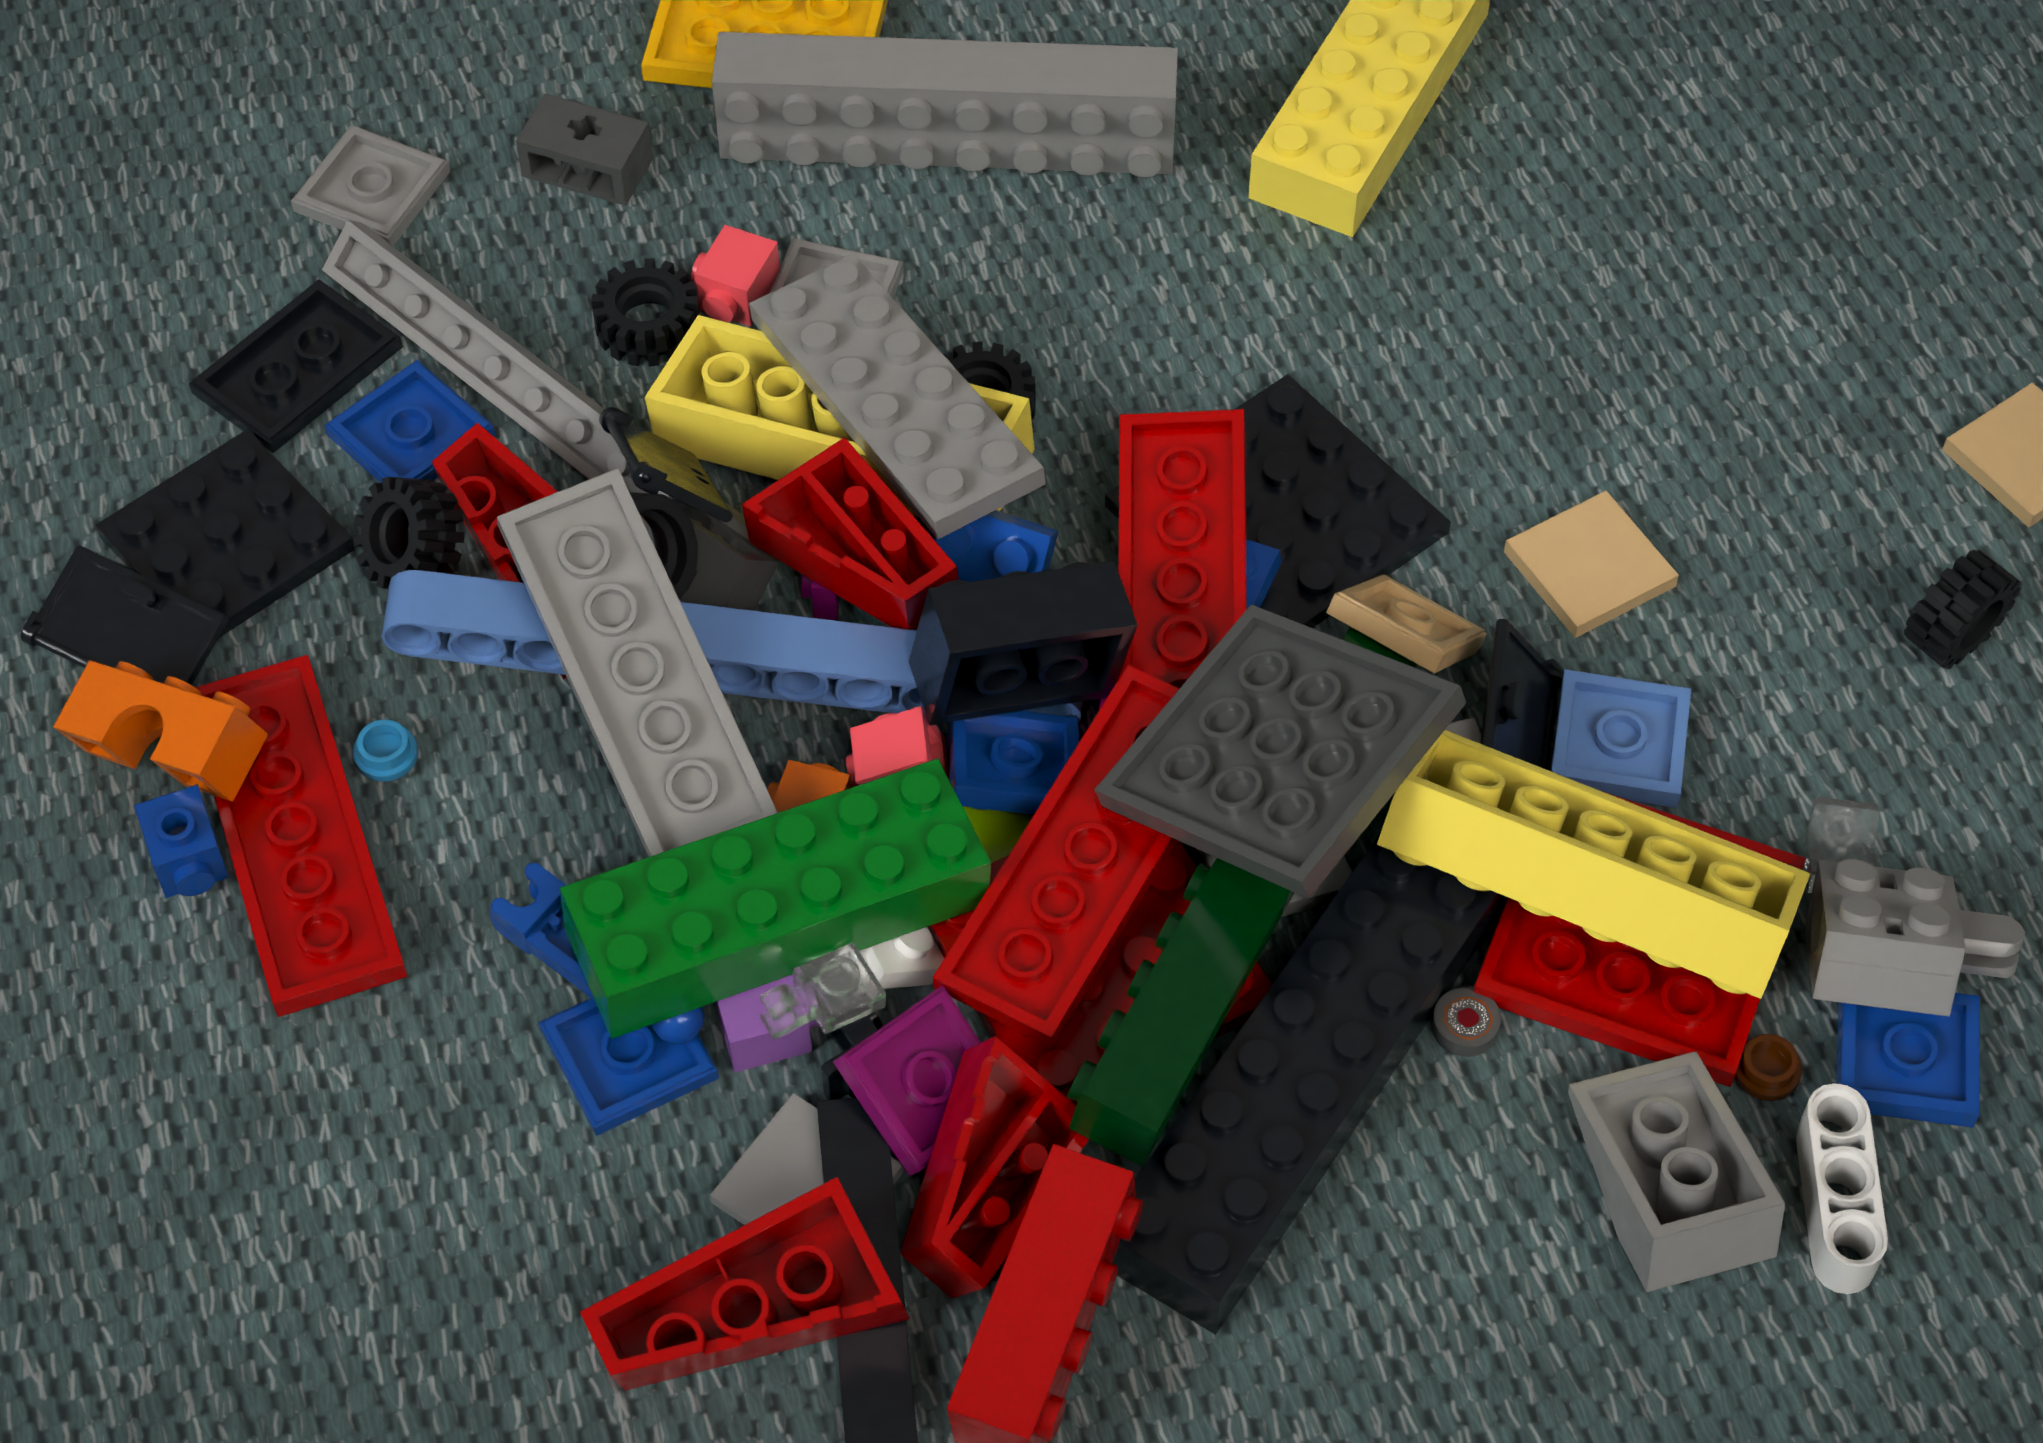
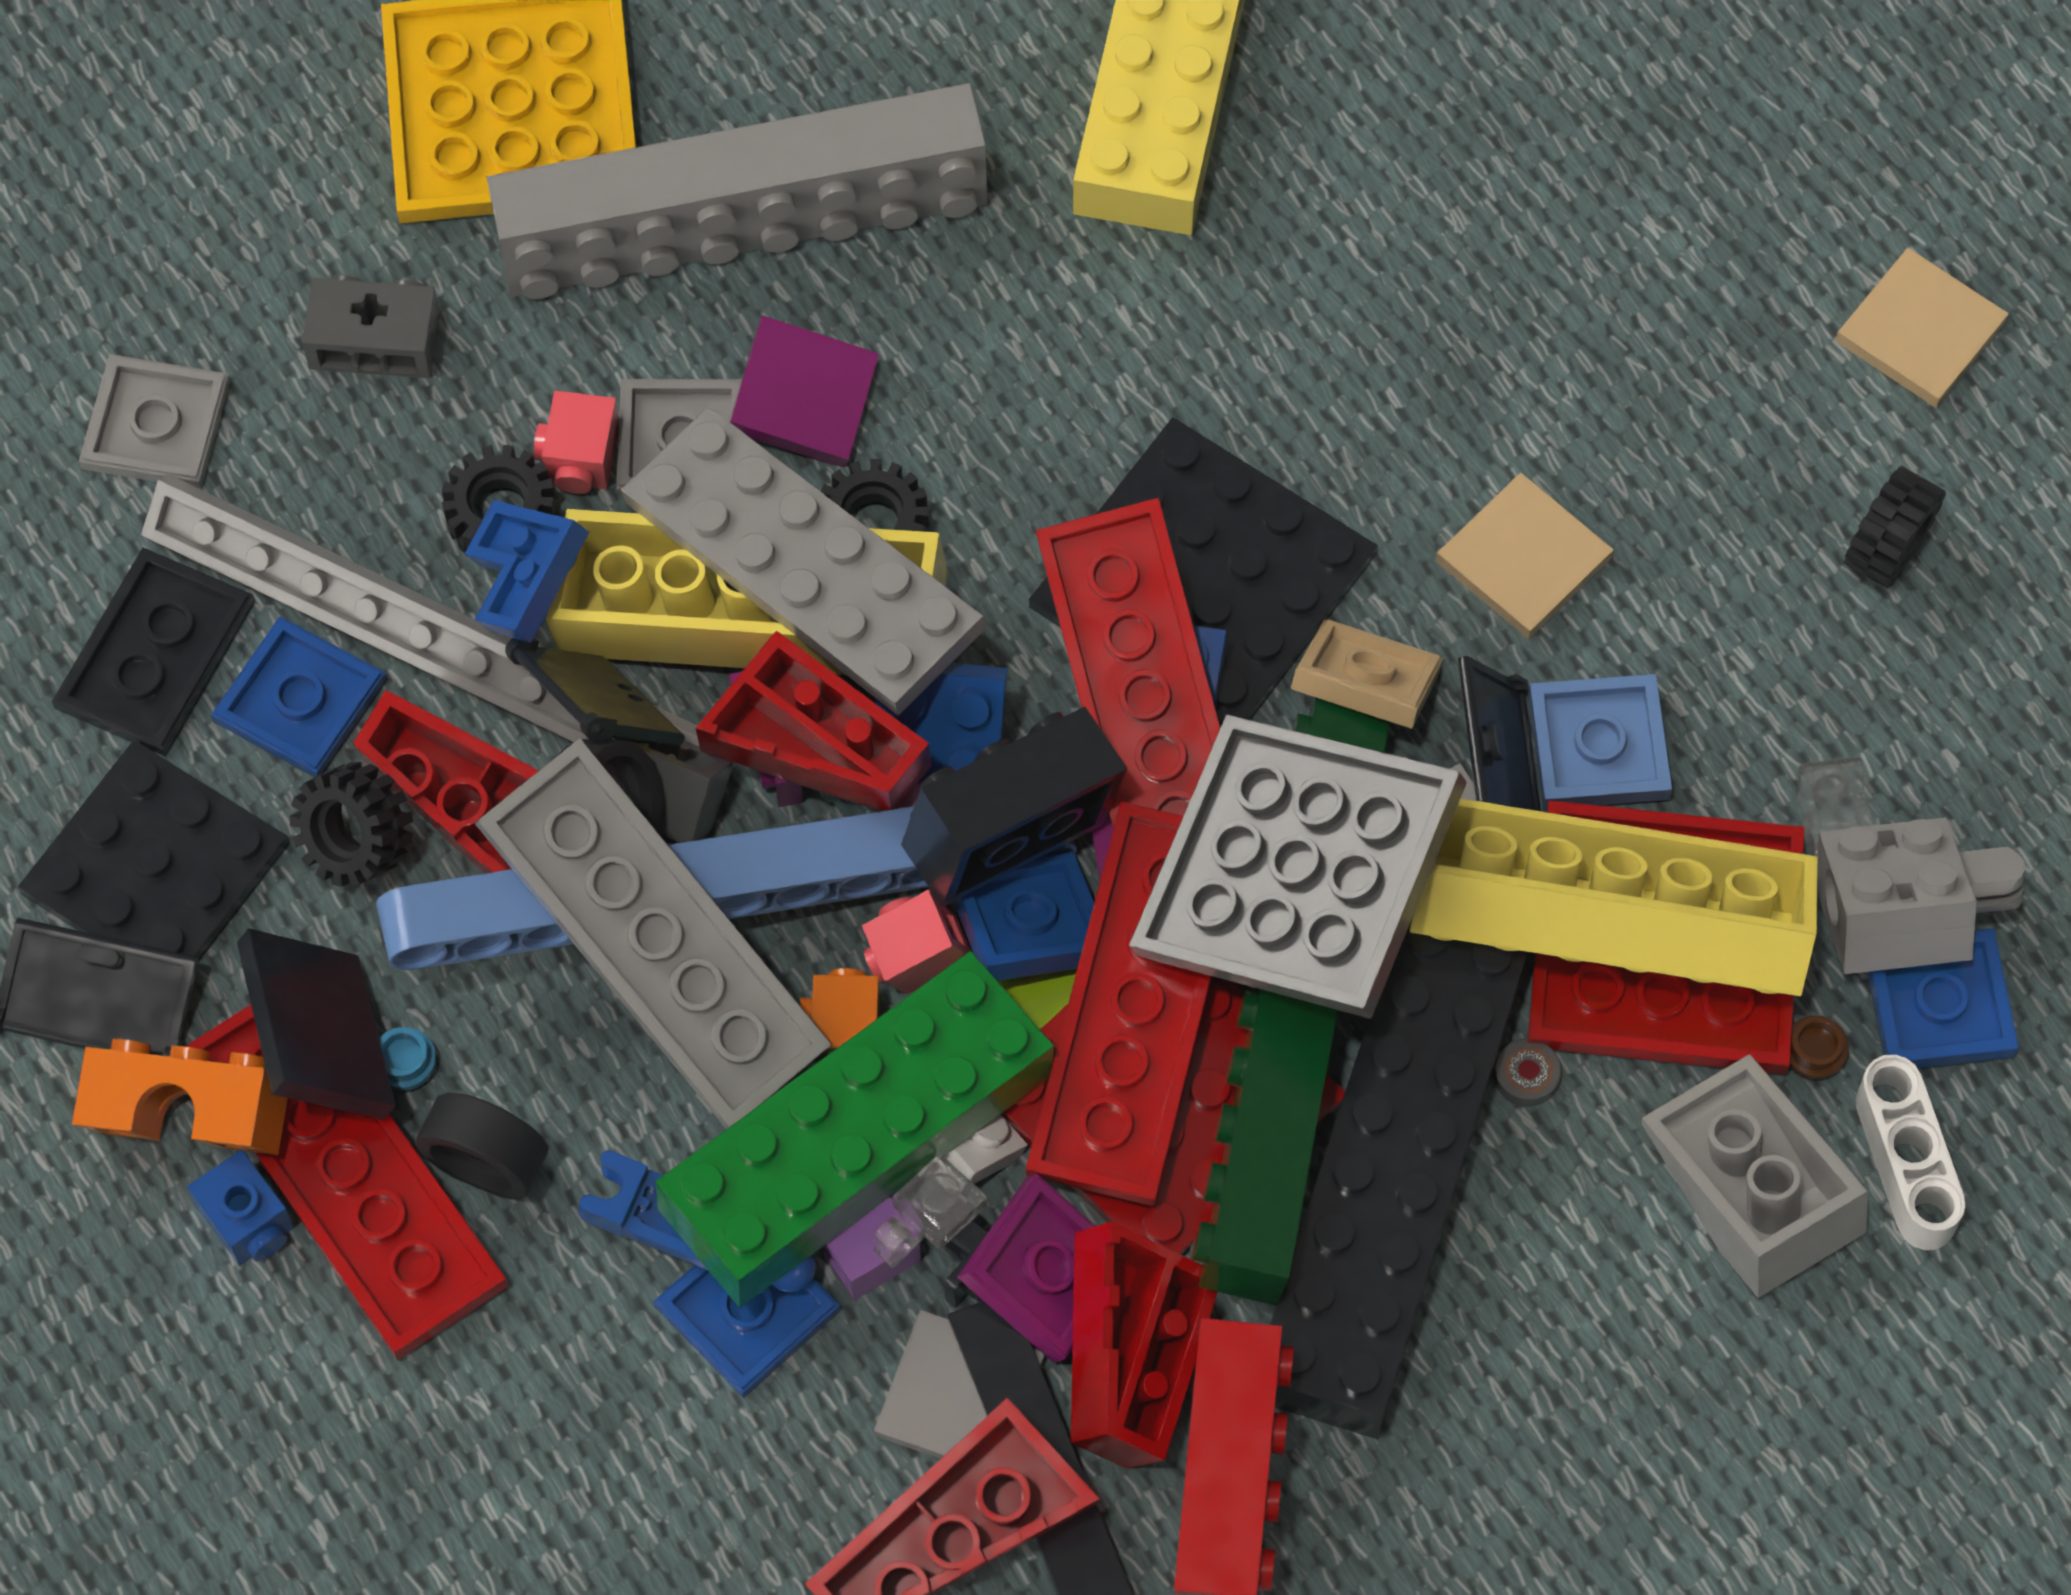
camera: 15 degrees left, 10 degrees up
none -> black tile [237,928,396,1120]
none -> black tyre [416,1092,549,1199]
none -> blue plate [465,500,589,643]
none -> magenta tile [729,315,879,467]

